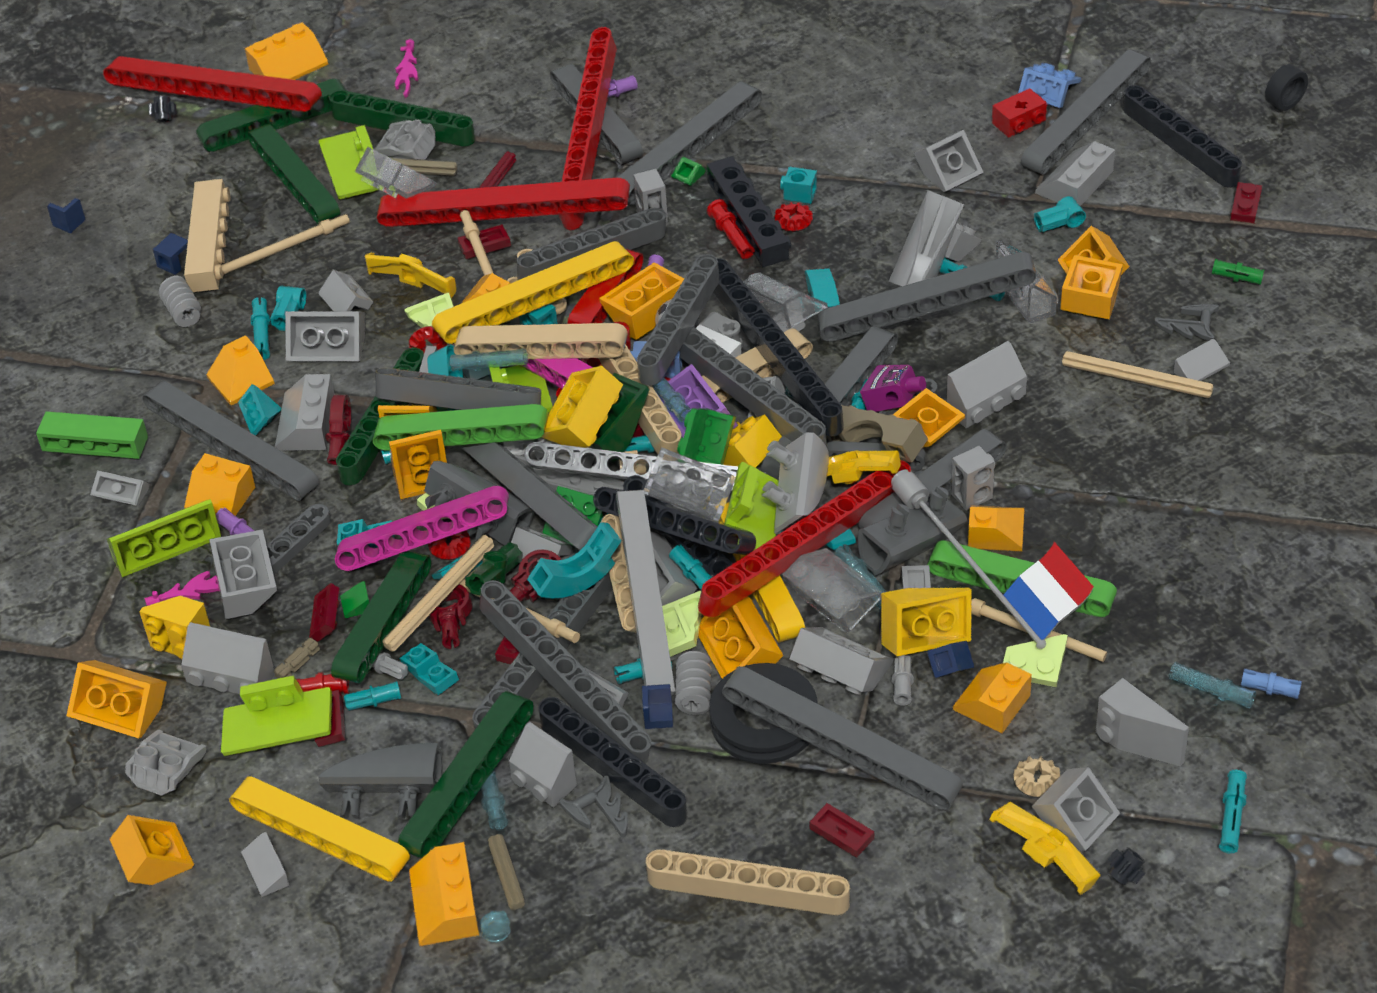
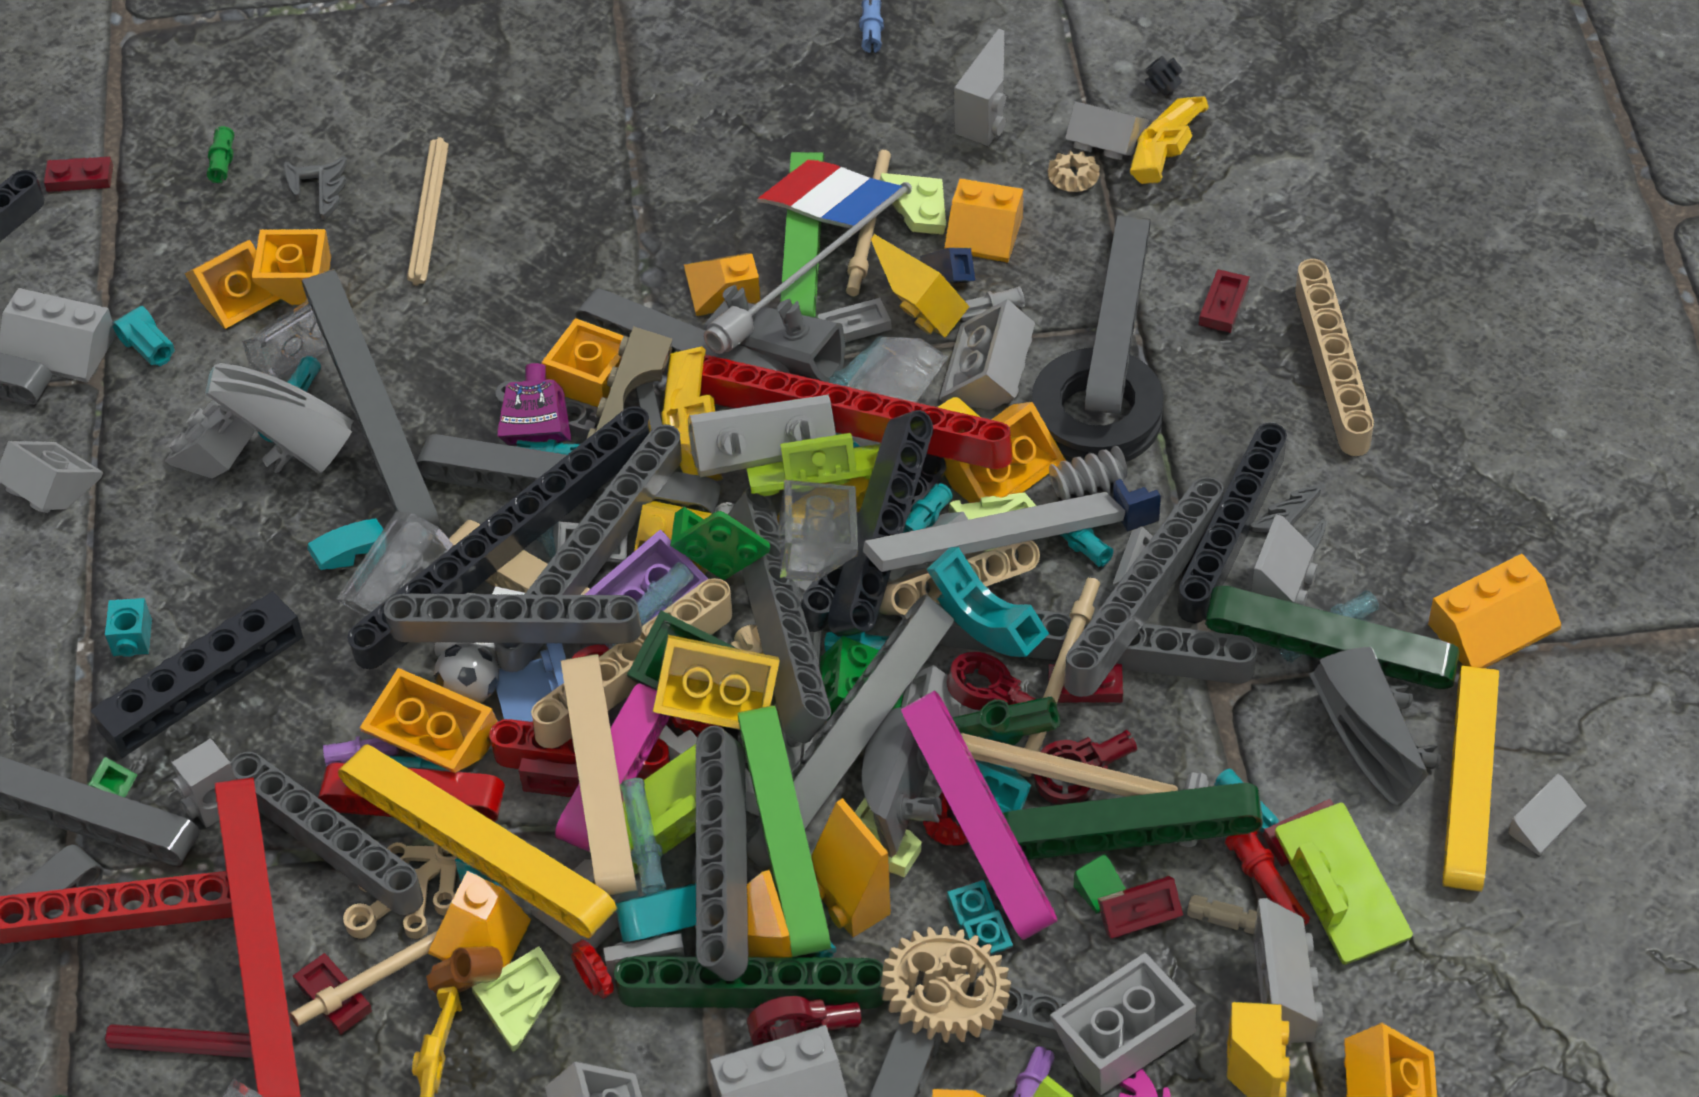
camera: 110 degrees left, 5 degrees up
light orange slope [110,815,194,885] -> none
light grey slope [125,729,206,795] -> none
teal slope [400,643,459,695] -> none
clear light blue tile [480,911,511,942] -> none
dark tan axle [488,834,525,910] -> none
red pin [706,199,755,259] -> none
red gear [774,202,813,231] -> none
light grey slope [947,341,1027,428] -> none
light grey brick [951,446,995,511] -> none
clear light blue pin [1169,662,1256,708] -> none
light grey slope [1174,339,1230,381] -> none
teal pin [1219,769,1247,854] -> none
none -> dark orange piece [426,946,503,994]
none -> tan gear [881,927,1011,1042]

